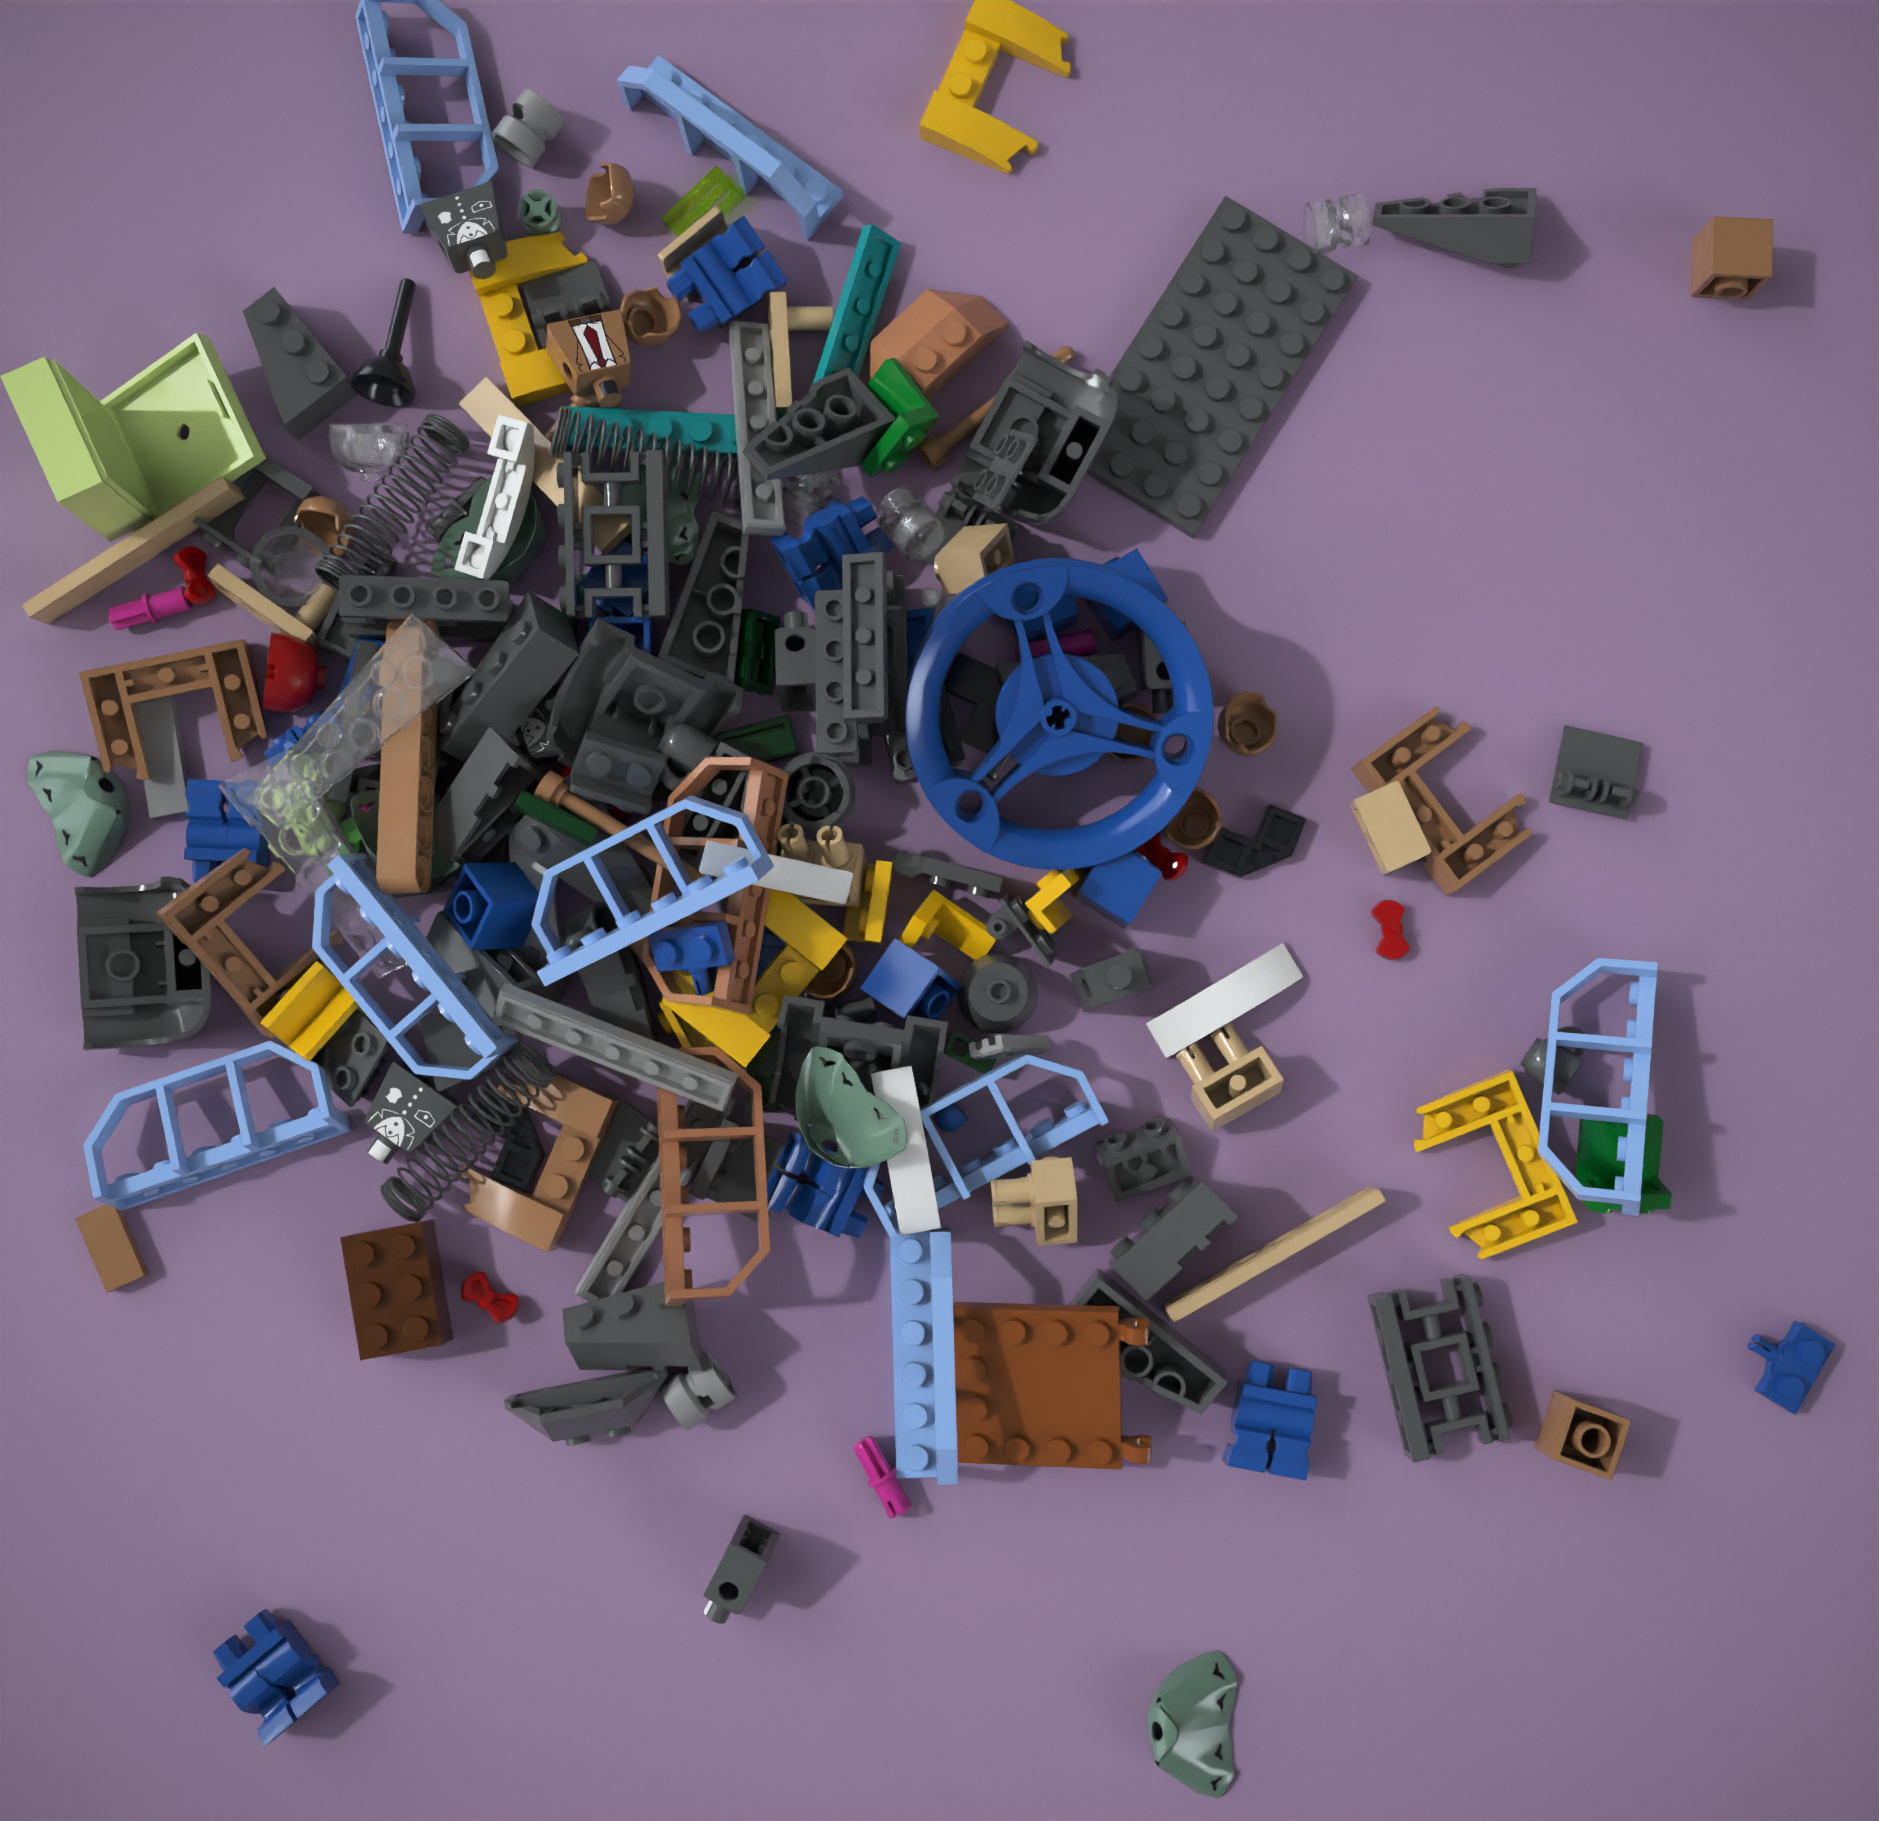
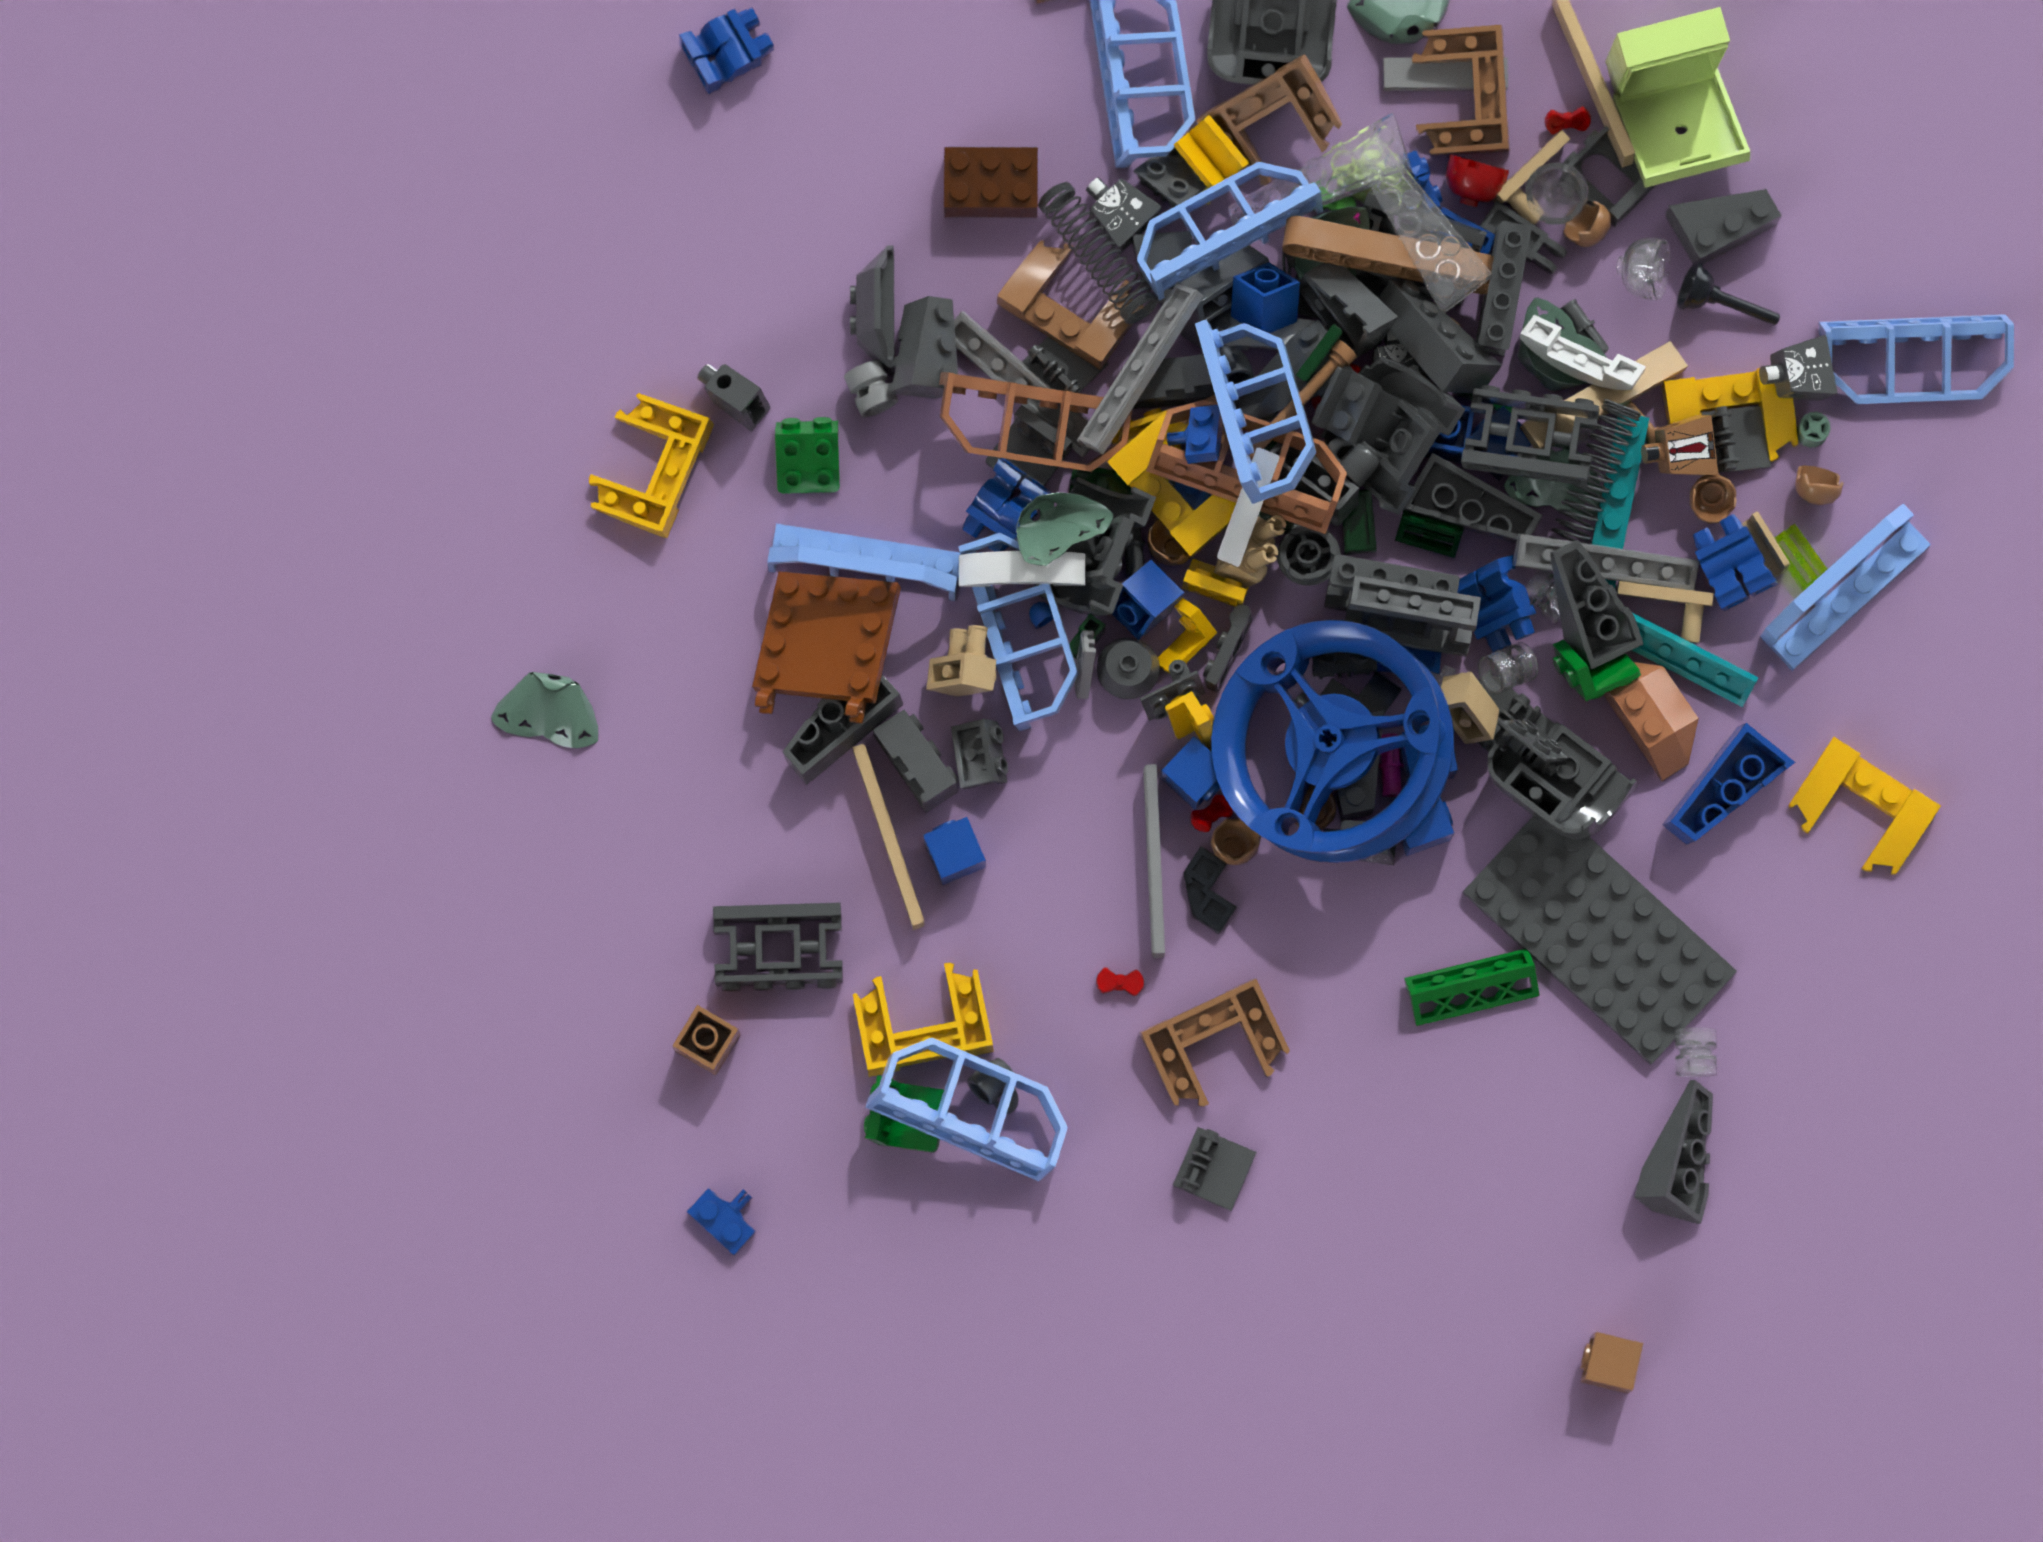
camera: 100 degrees right, 5 degrees down
dark pink axle [108,586,193,630] -> none
blue hips [184,779,278,883] -> none
dark grey piece [314,414,470,593] -> none
red piece [461,1272,519,1324] -> none
black tile [472,1086,546,1192] -> none
light grey wheel [491,89,565,168] -> none
dark grey torso [775,611,816,712] -> none
dark pink axle [853,1436,912,1519] -> none
medium nougat piece [915,346,1075,471] -> none
dark grey torso [1070,948,1155,1012] -> none
white slope [1146,943,1303,1058] -> none
tan brick [1176,1023,1284,1132] -> none
medium nougat hair [1217,691,1277,756] -> none
blue hips [1222,1360,1318,1481] -> none
tan panel [1349,781,1431,875] -> none
none -> yellow wedge [589,393,714,539]
none -> green bracket [775,417,840,494]
none -> blue head [923,817,986,886]
none -> light grey tile [1143,764,1165,958]
none -> green fence [1404,949,1540,1026]
none -> blue wedge [1662,723,1796,845]

